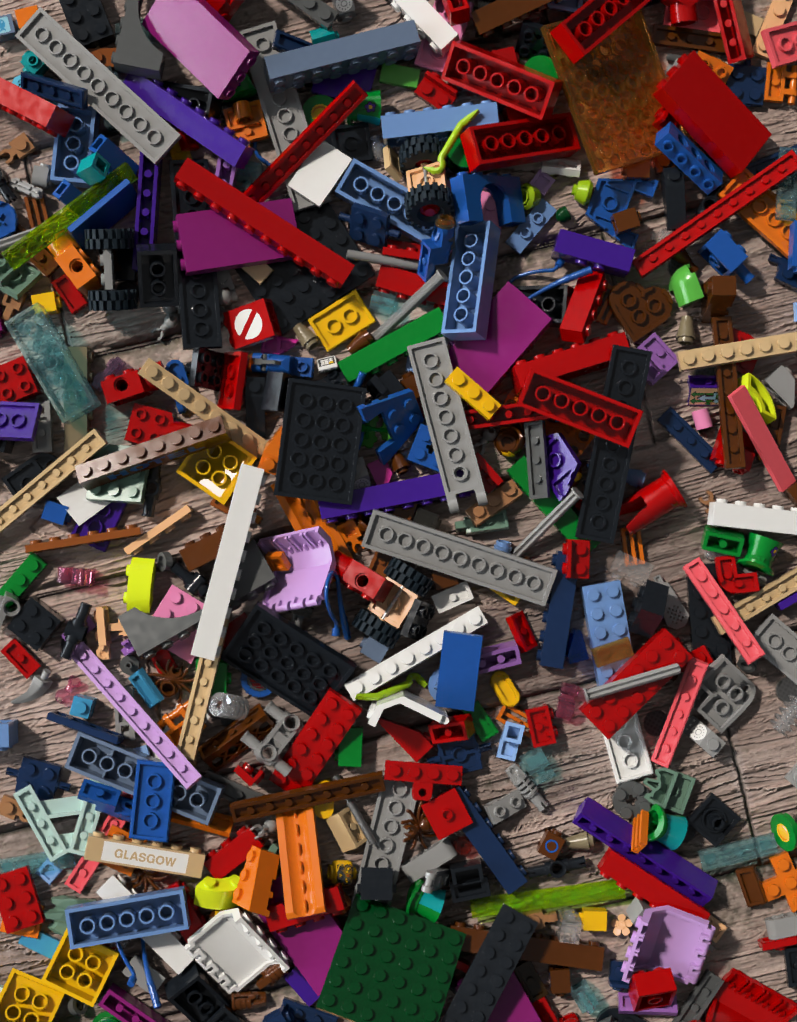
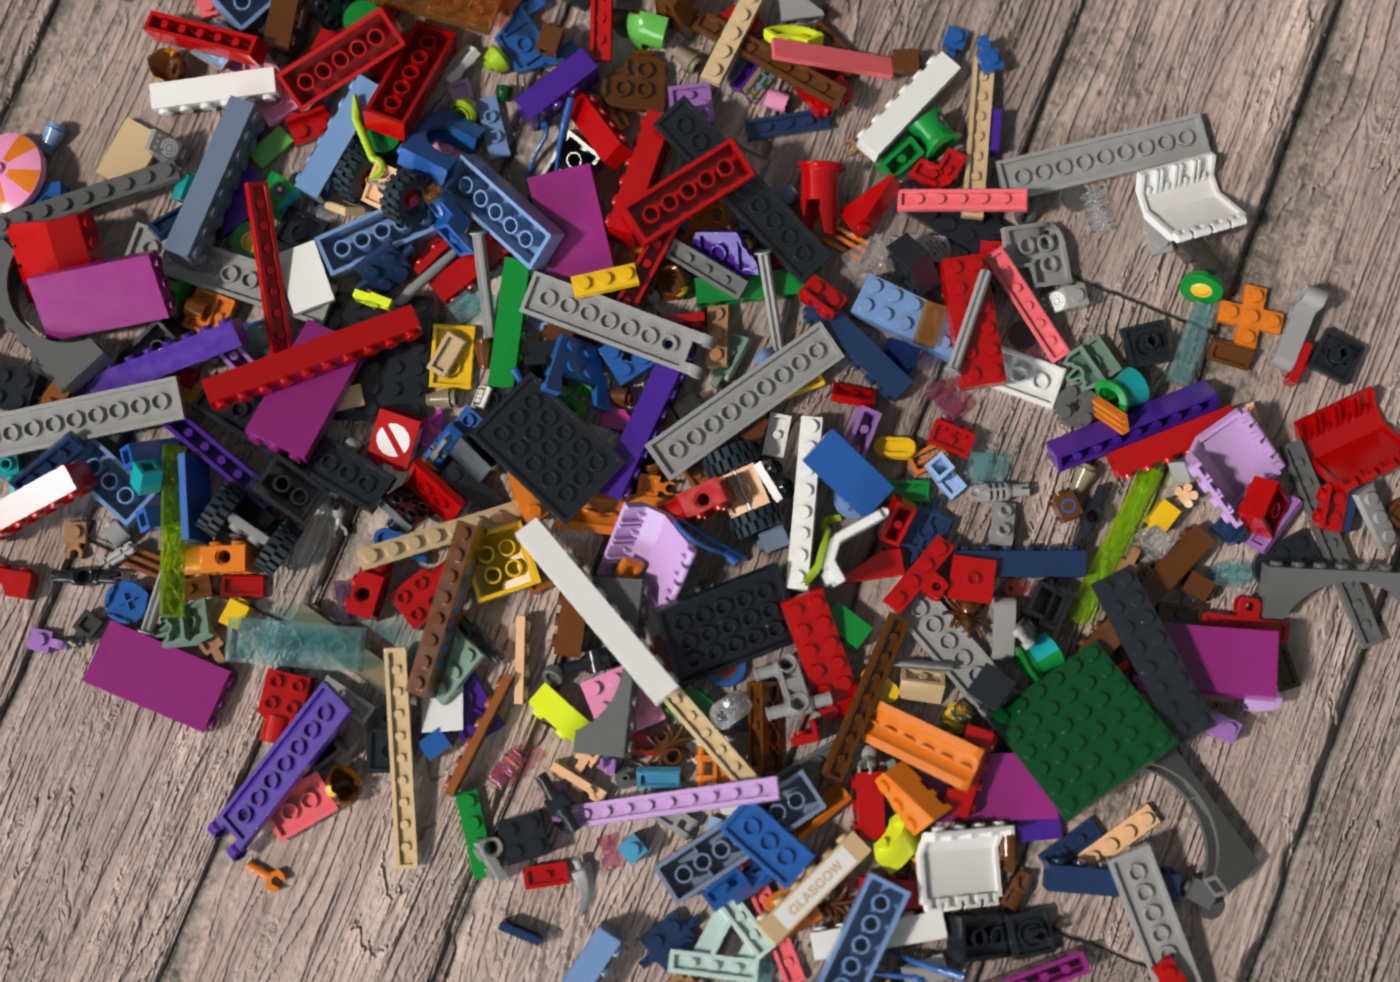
camera: 55 degrees left, 5 degrees down
dark blue tile [46,710,125,744] -> none
none -> neon yellow tile [352,289,395,311]
none -> tan tile [426,331,467,379]
none -> red slope [839,174,901,238]

